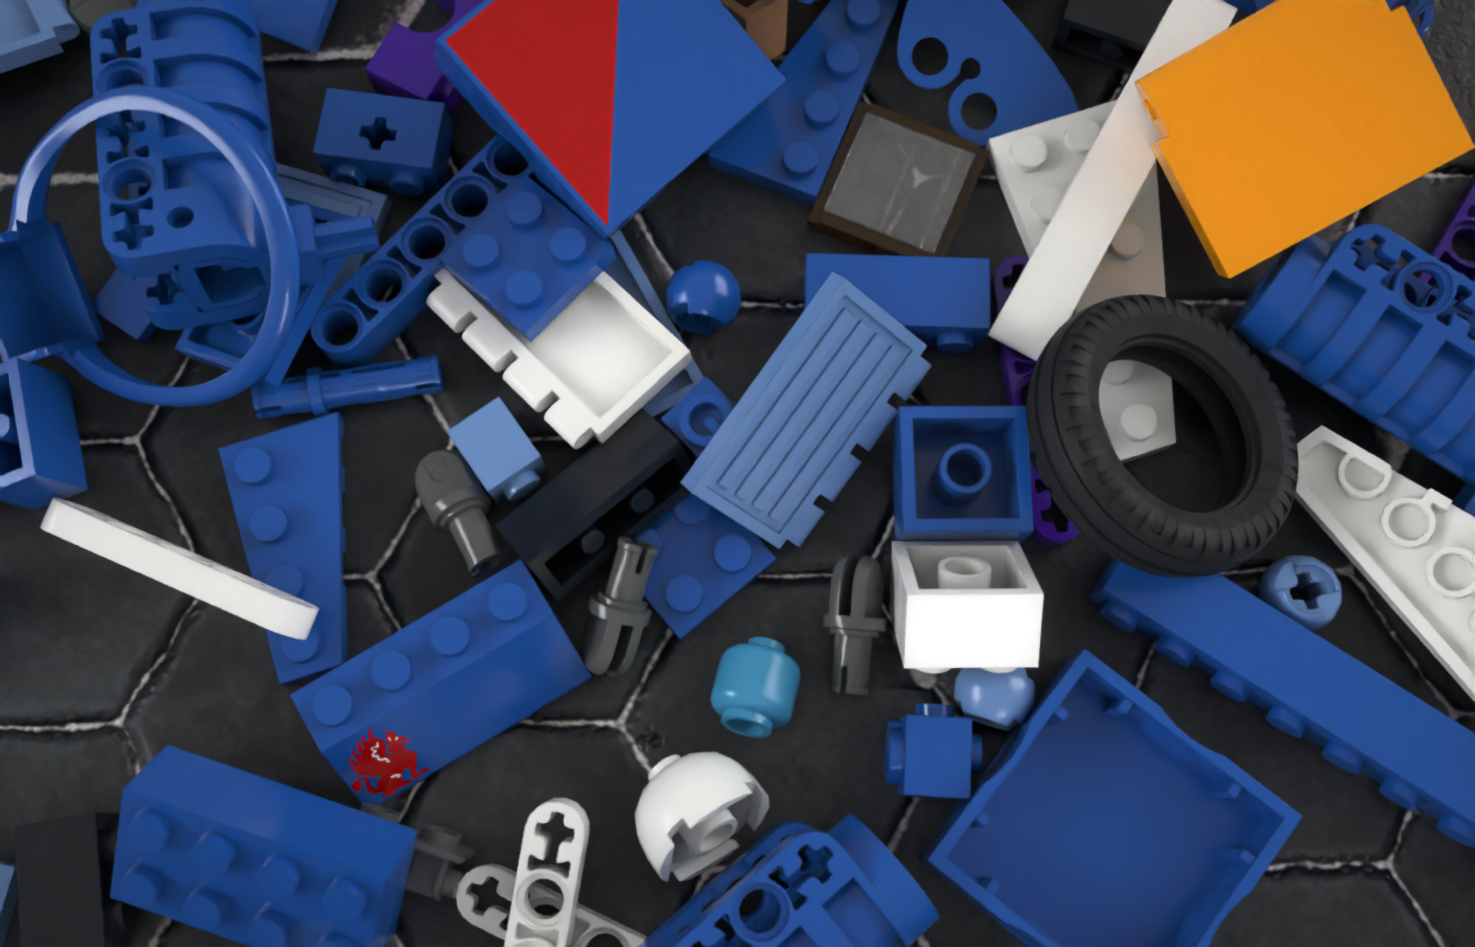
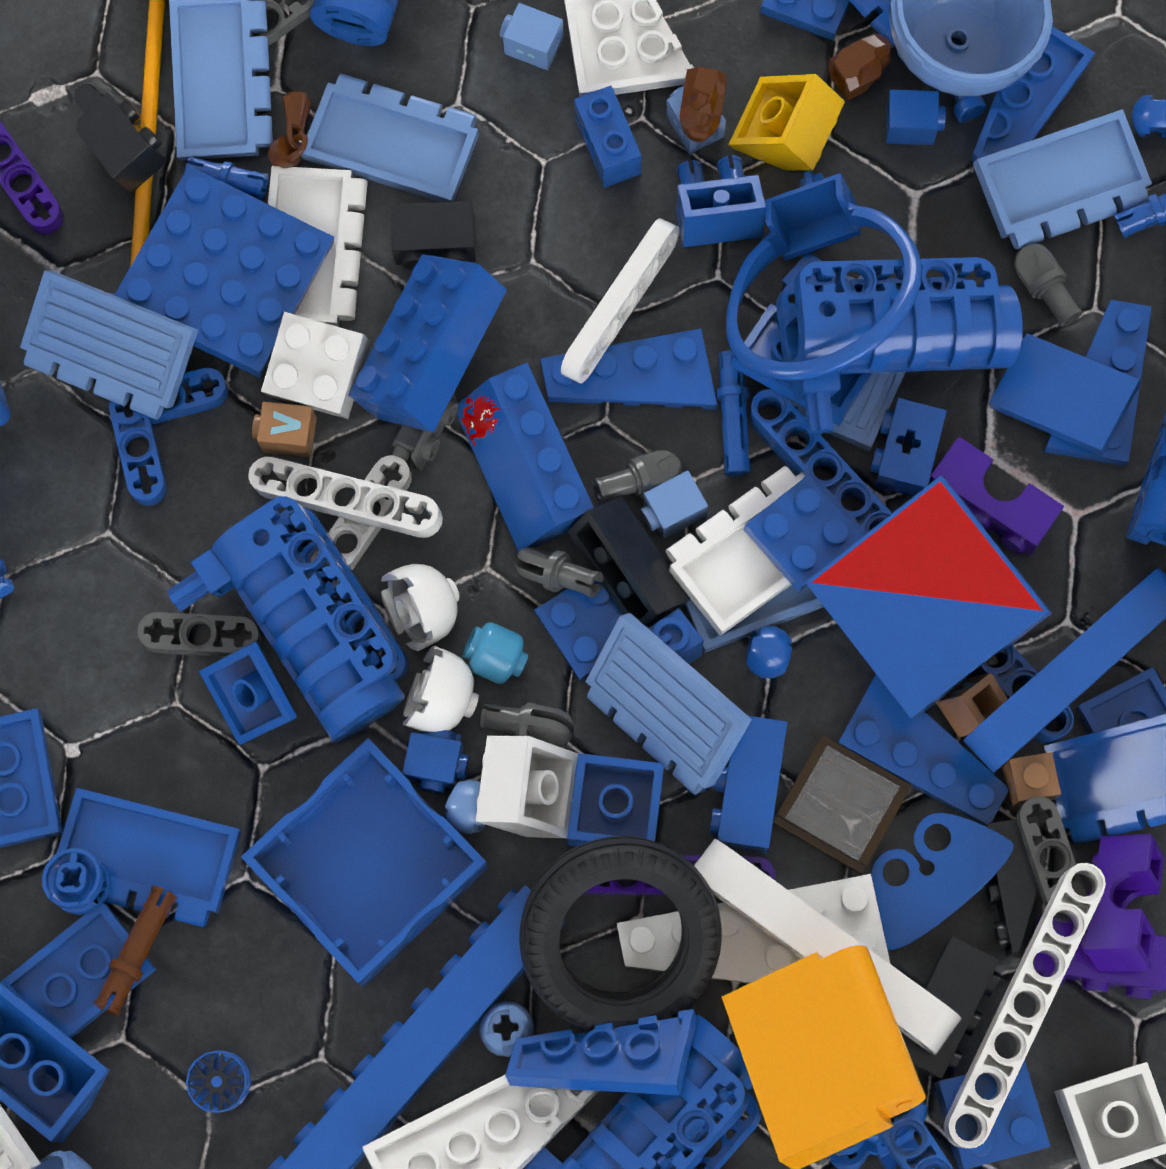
camera: 105 degrees right, 0 degrees up
none -> white cylinder [403,646,479,732]
none -> blue wing [505,1009,697,1095]

